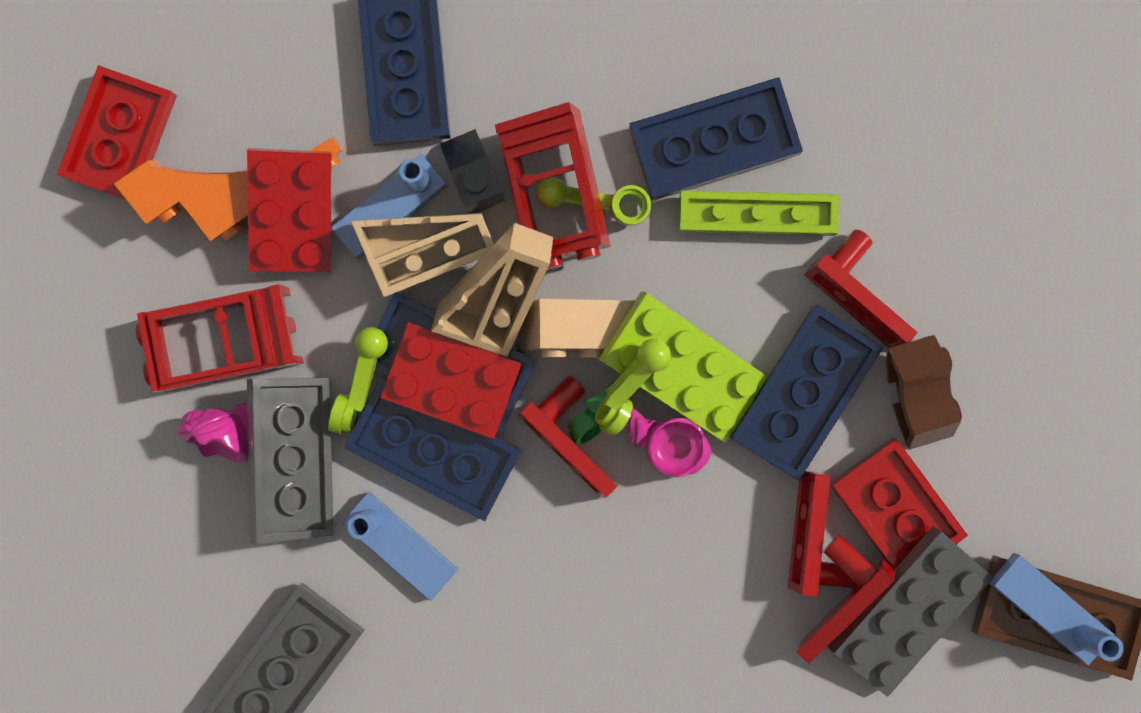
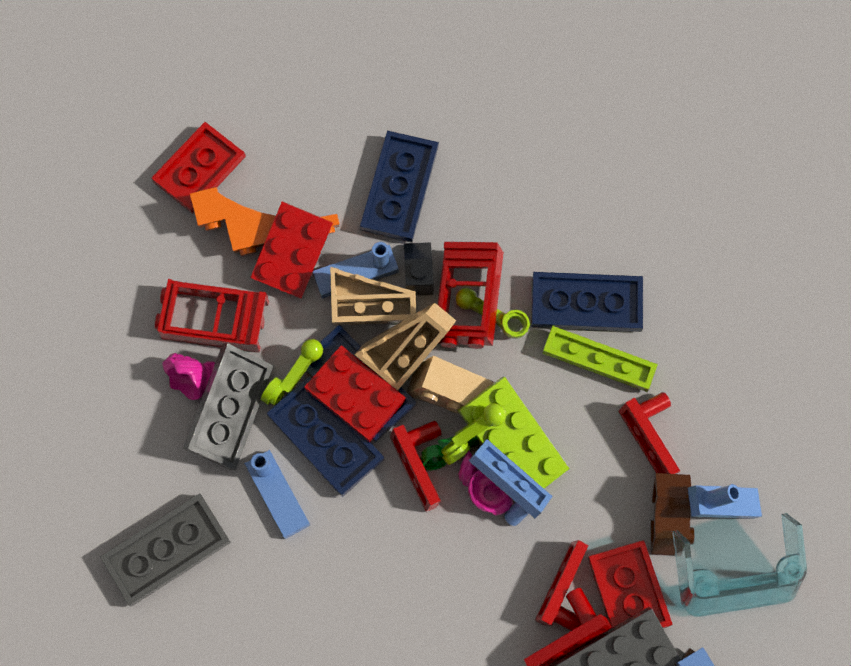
camera: 15 degrees right, 15 degrees down
dark blue plate [730,304,884,481] -> none
none -> medium blue piece [469,439,553,526]
none -> clear light blue windscreen [672,513,807,617]
none -> medium blue piece [688,484,762,519]

